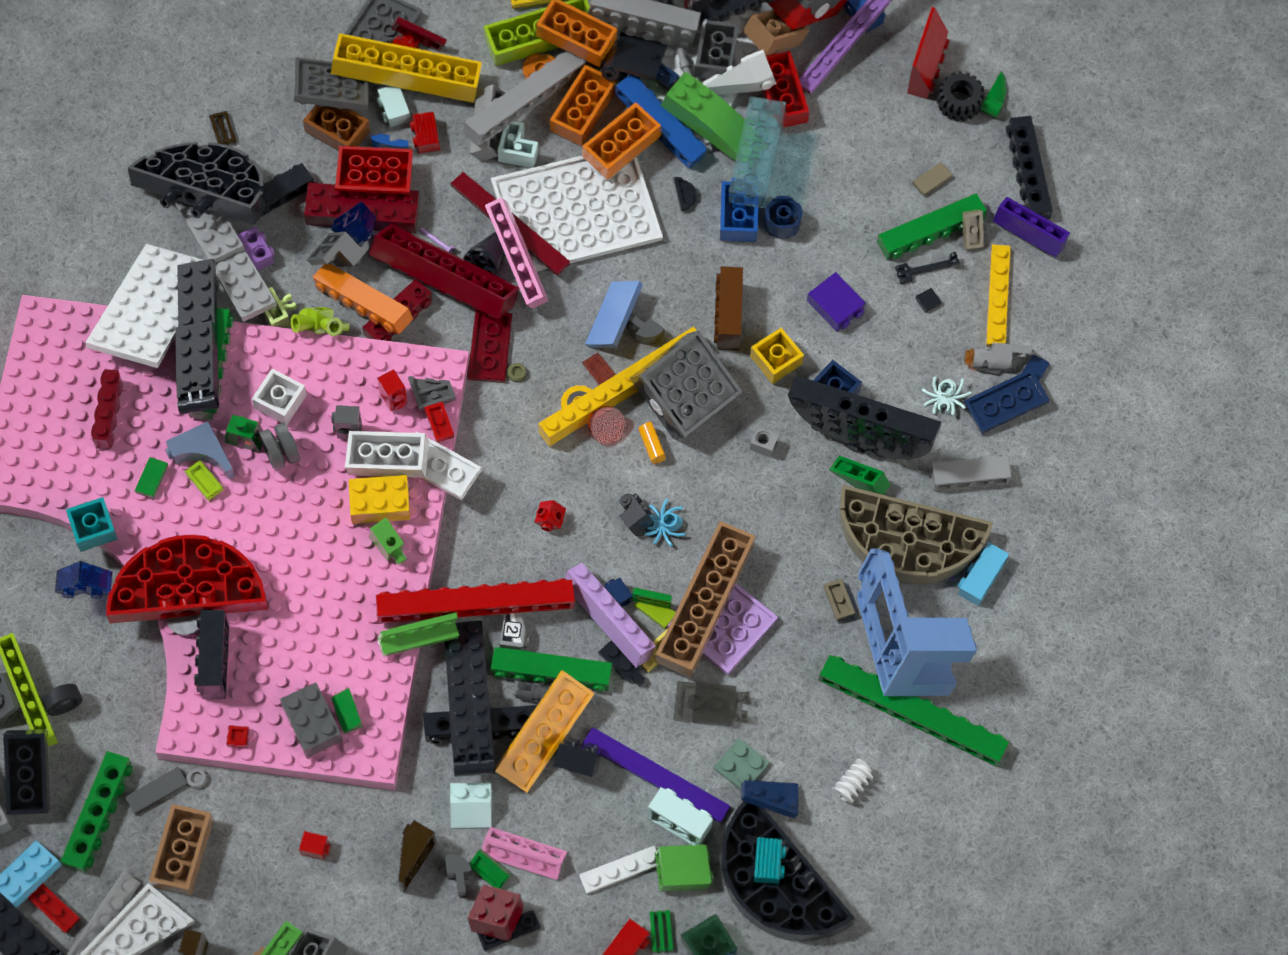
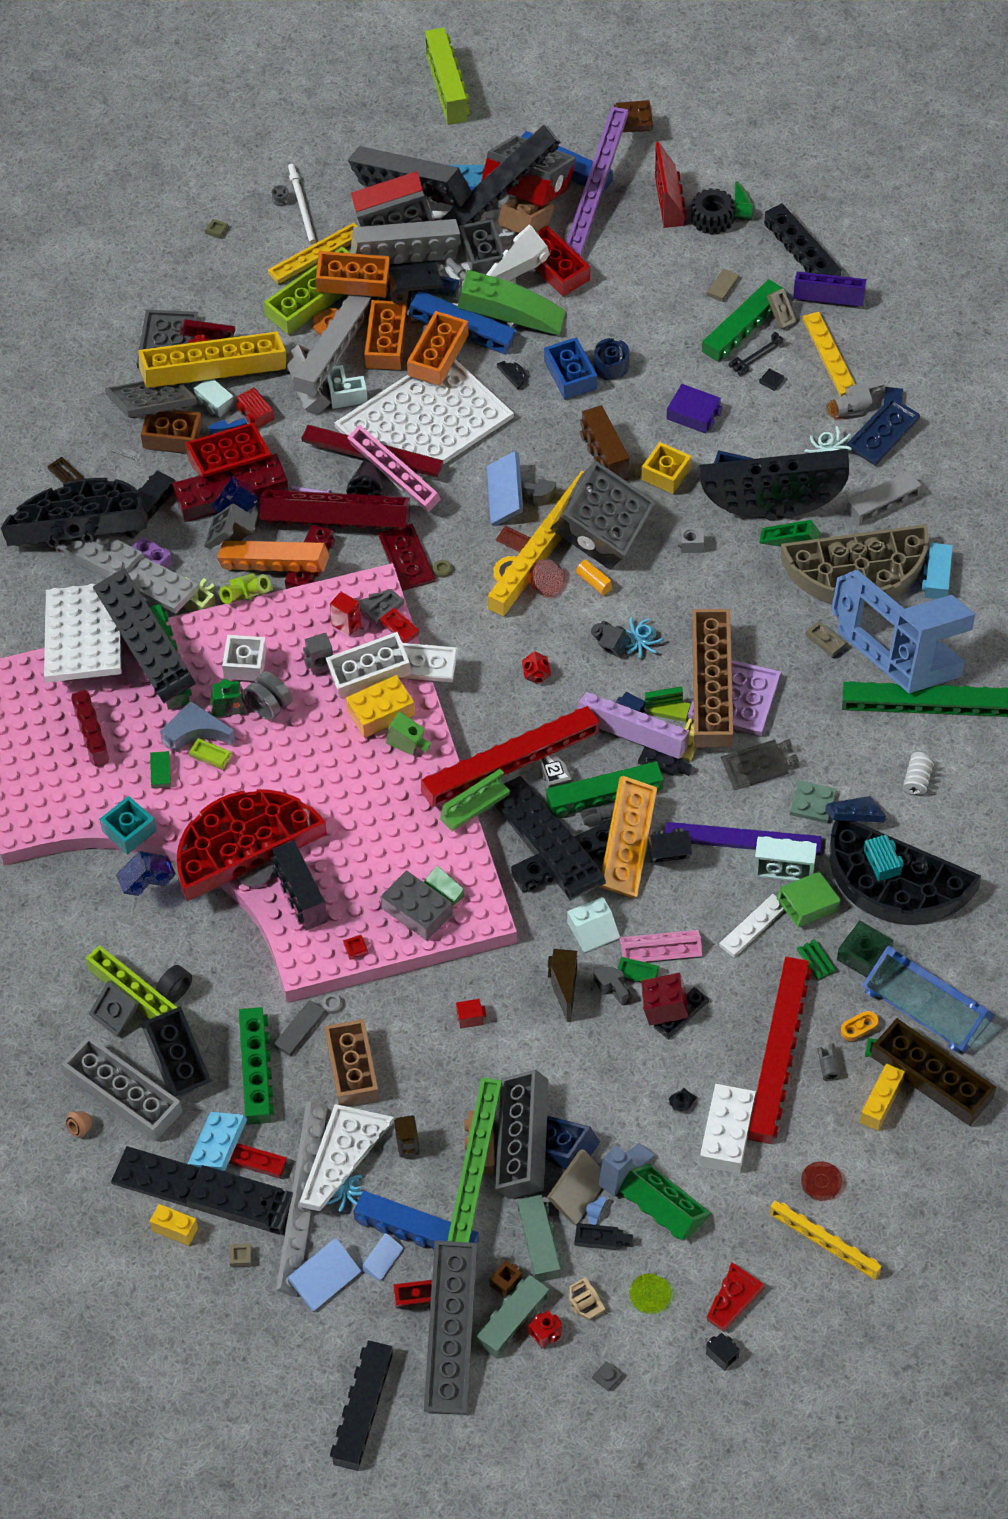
camera: 20 degrees left, 10 degrees down
clear light blue brick [729,97,786,208] -> none

